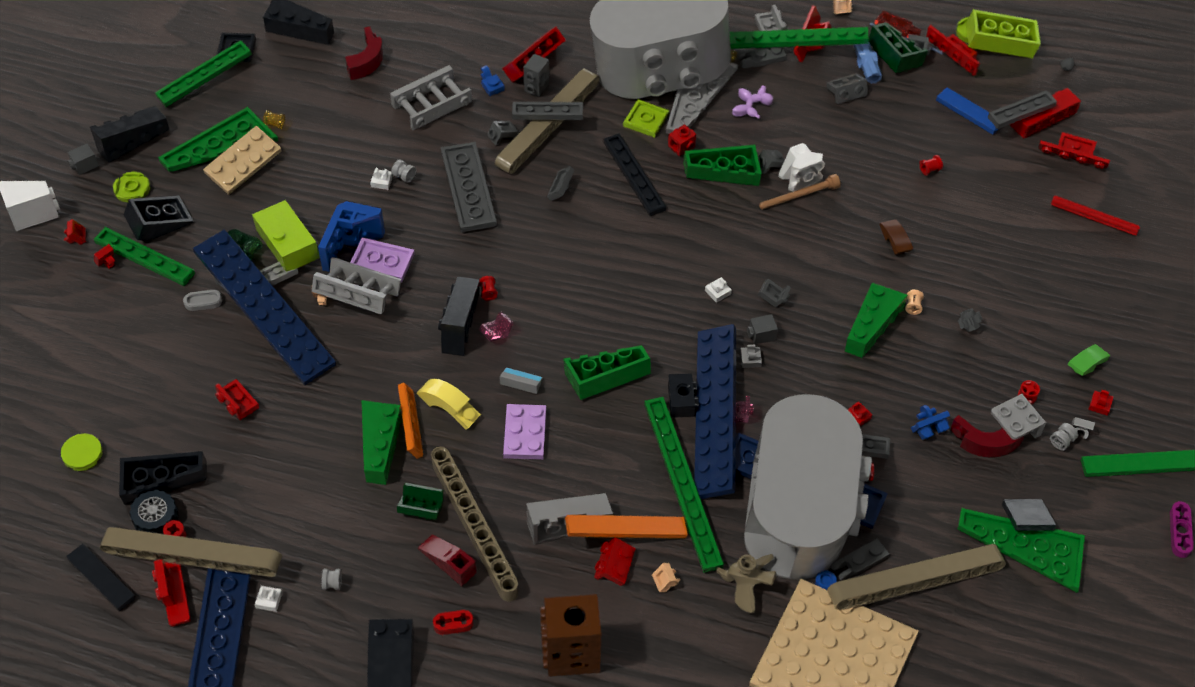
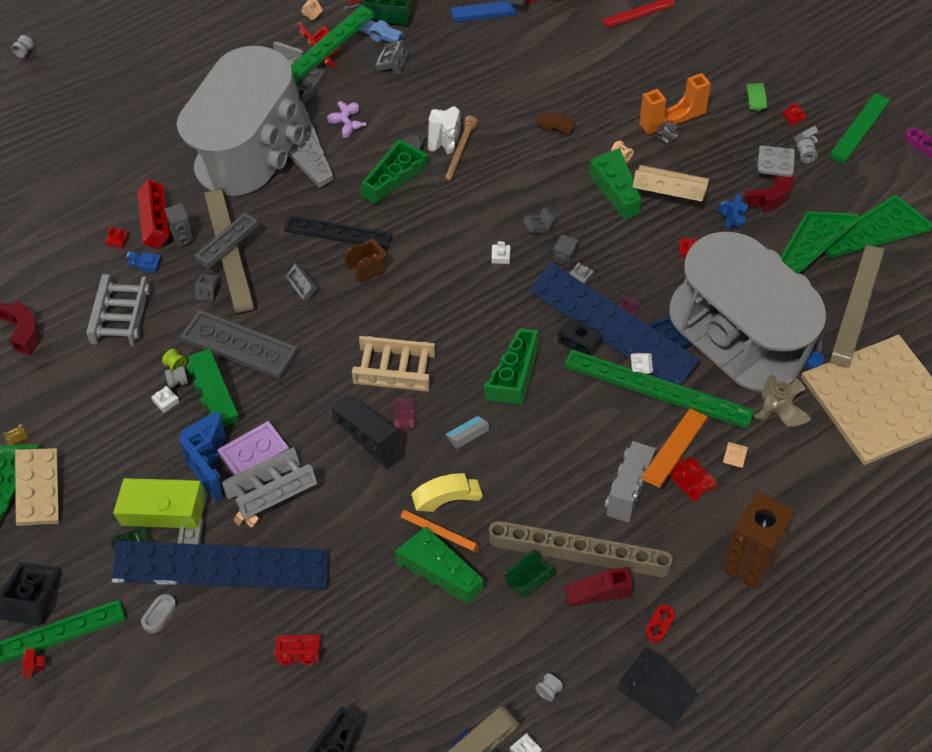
camera: 50 degrees left, 0 degrees up
red bush [480,276,498,301] -> none
lavender plate [503,404,546,460] -> none
lime tile [623,100,669,138] -> none
red brick [668,124,696,156] -> none
red bush [919,155,943,175] -> none
tile [1002,499,1056,531] -> none
red wheel [1017,380,1040,404] -> none
none -> red tile [105,227,129,249]
none -> lime wheel [162,349,187,371]
none -> green wedge [186,348,239,427]
none -> reddish brown piece [345,239,386,283]
none -> tan fence [352,336,435,391]
none -> white tile [631,353,653,373]
none -> tan fence [632,165,709,201]
none -> orange arch [639,73,711,134]
none -> green wing [781,211,860,274]

